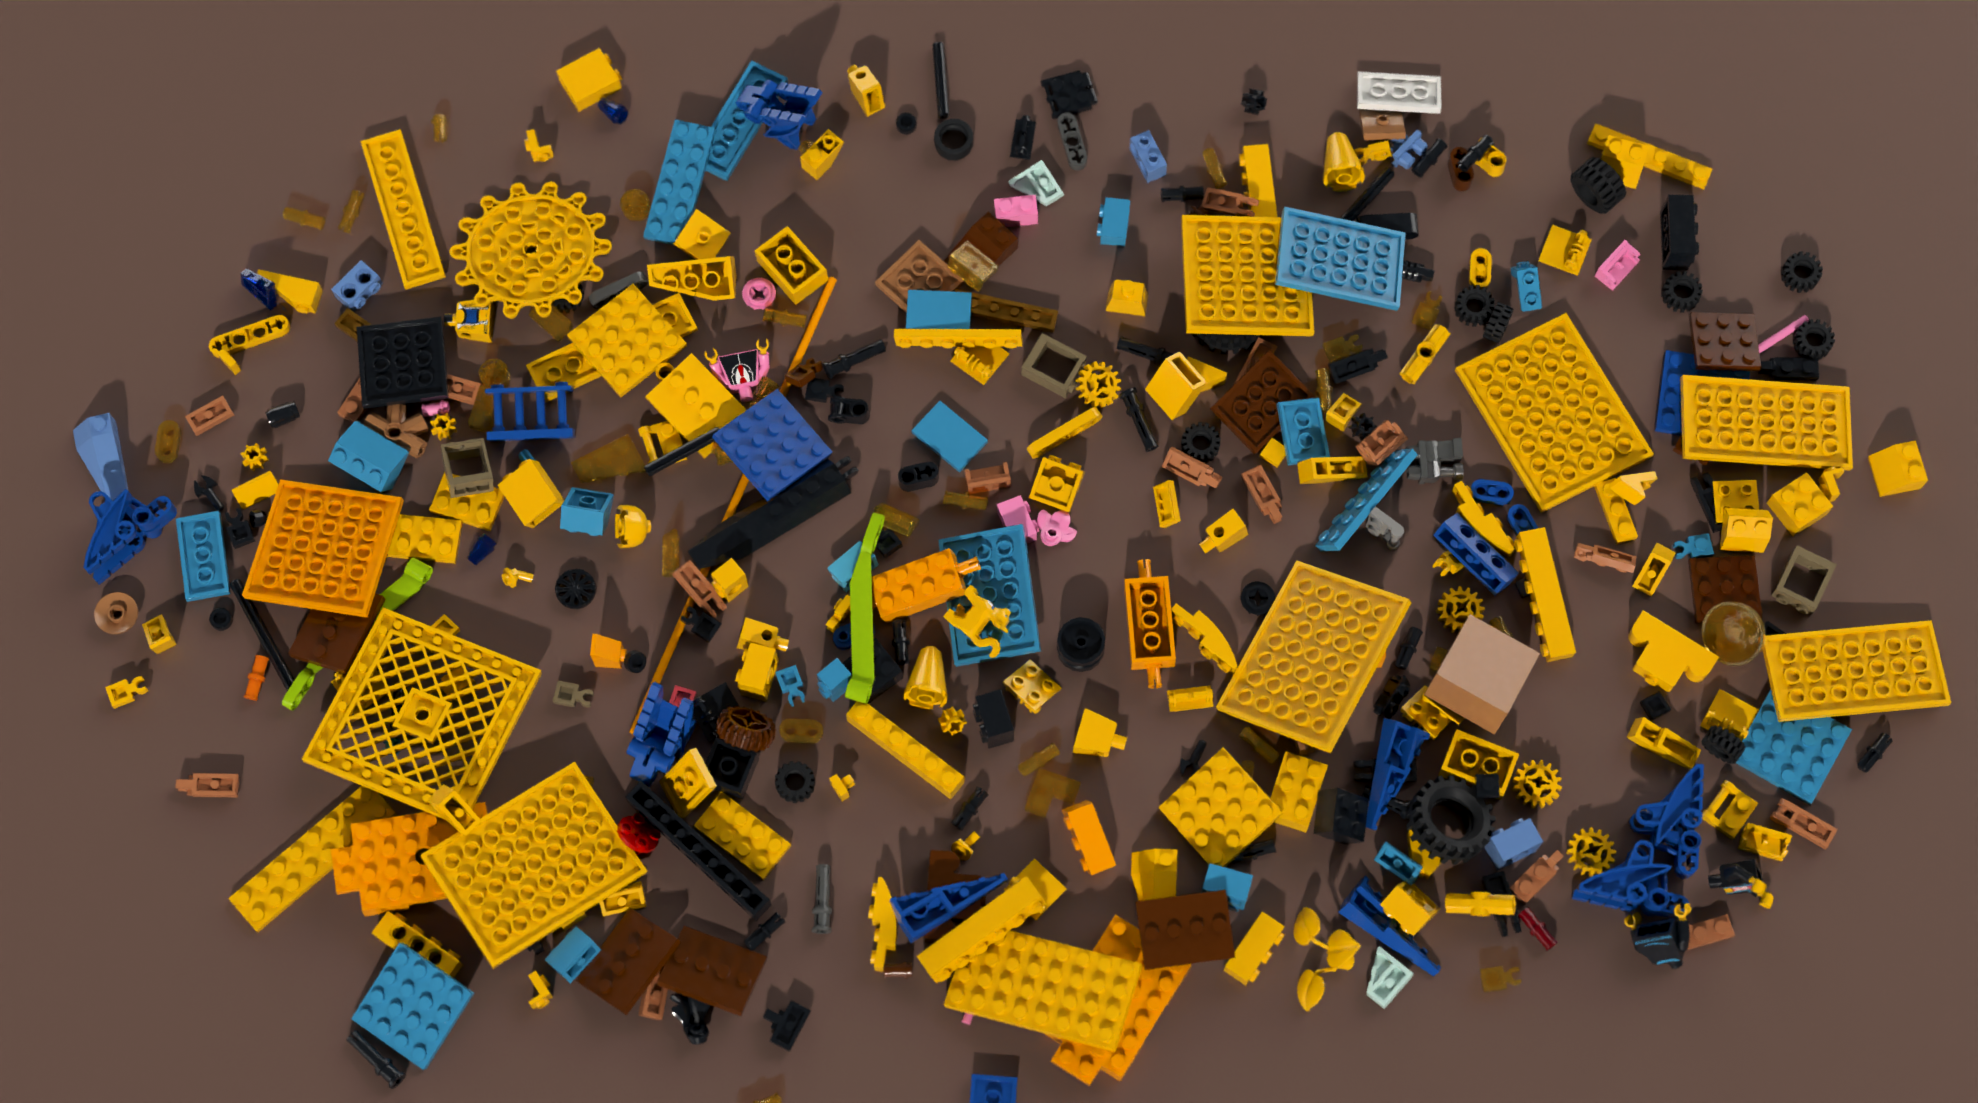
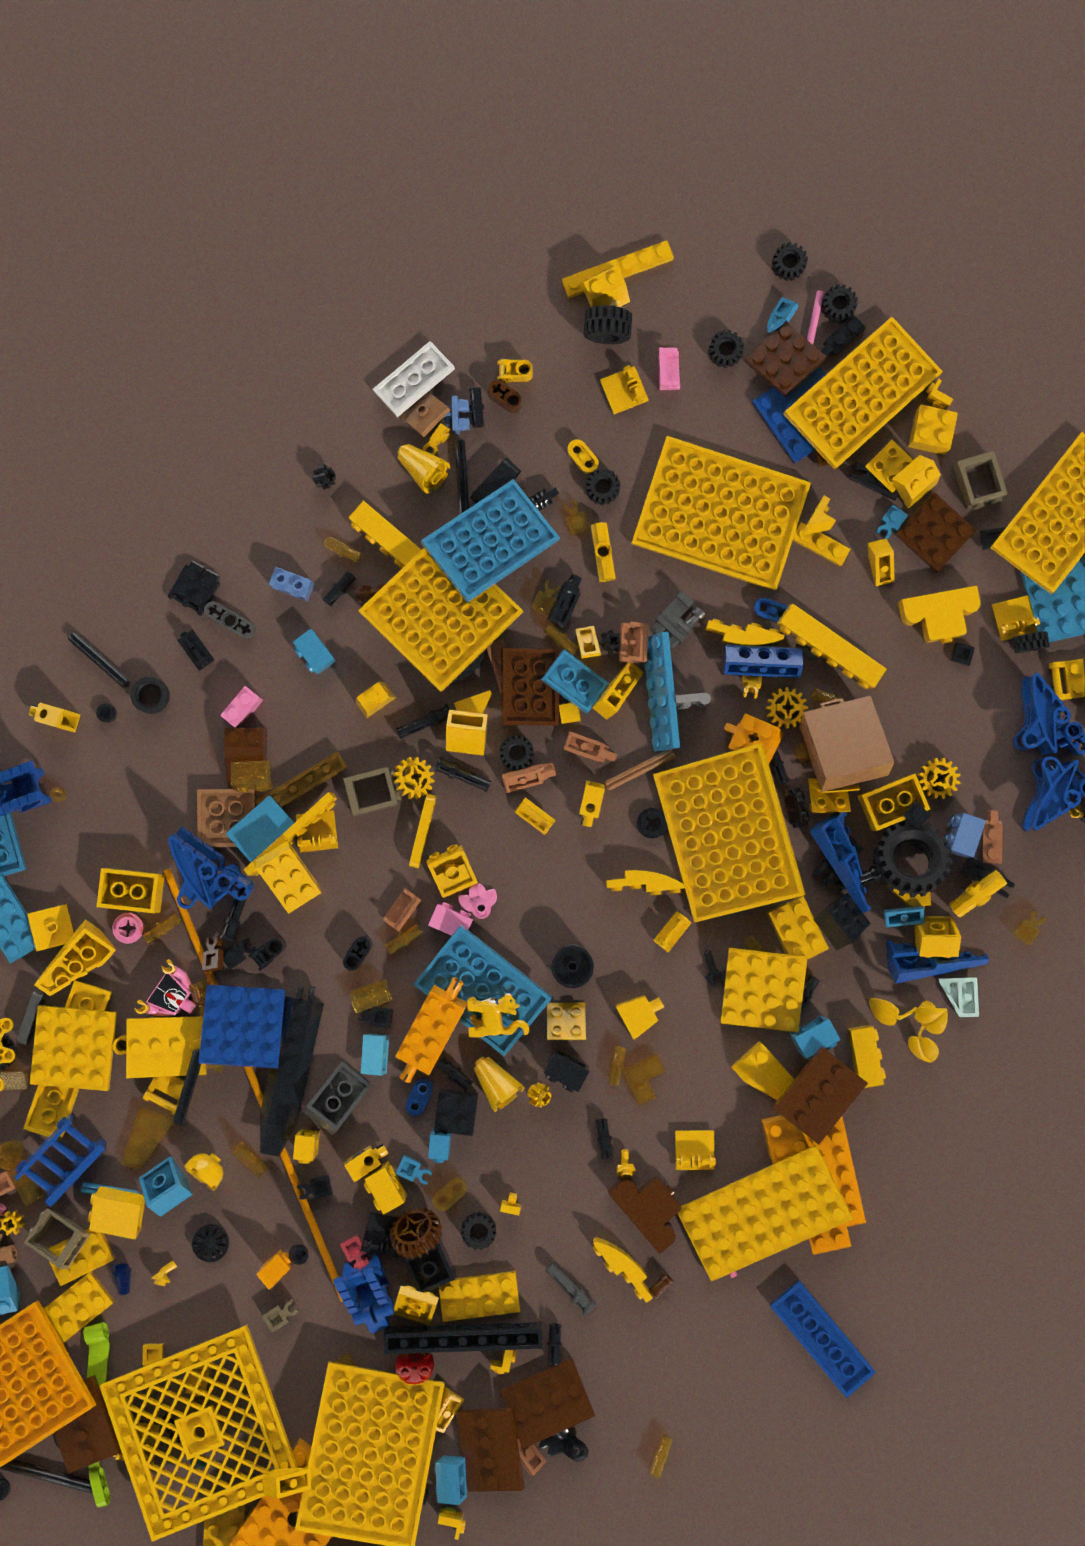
camera: 50 degrees left, 15 degrees up
orange pin [244,655,269,701] -> none
nougat hinge [672,560,727,618] -> none
black hinge [763,1000,811,1052] -> none
yellow slope [800,129,844,180] -> none
yellow plate [826,595,850,633] -> none
lime piece [845,512,885,704] -> none
yellow brick [846,701,965,799] -> none
blue wedge [889,873,1008,943] -> none
dark azure tile [911,401,988,473] -> none
yellow brick [917,876,1047,984] -> none
light aqua wing [1008,160,1064,206] -> none
light orange wedge [1062,800,1116,875] -> none
light orange brick [1124,559,1176,689] -> none
nougat hinge [1201,187,1259,217] -> none
clear yellow axle [1239,726,1279,763] -> none
black pin [1457,135,1494,172] -> none
blue plate [1470,479,1514,505] -> none
black tyre [1483,302,1514,343] -> none
dark azure bracket [1510,261,1542,312] -> none
dark red pin [1518,907,1558,951] -> none
yellow gear [1566,827,1616,877] -> none
nougat hinge [1574,543,1636,573] -> none
yellow slope [1626,717,1701,769] -> none
black brick [1660,195,1699,270] -> none
clear yellow piece [1701,601,1766,666] -> none
yellow slope [1867,440,1928,497] -> none
none -> blue piece [168,826,254,909]
none -> yellow brick [255,840,321,914]
none -> dark grey slope [302,1061,372,1135]
none -> yellow bracket [490,1350,517,1374]
none -> medium nougat axle [605,749,675,790]
none -> light orange hinge [724,713,784,764]
none -> dark azure plate [767,297,799,333]

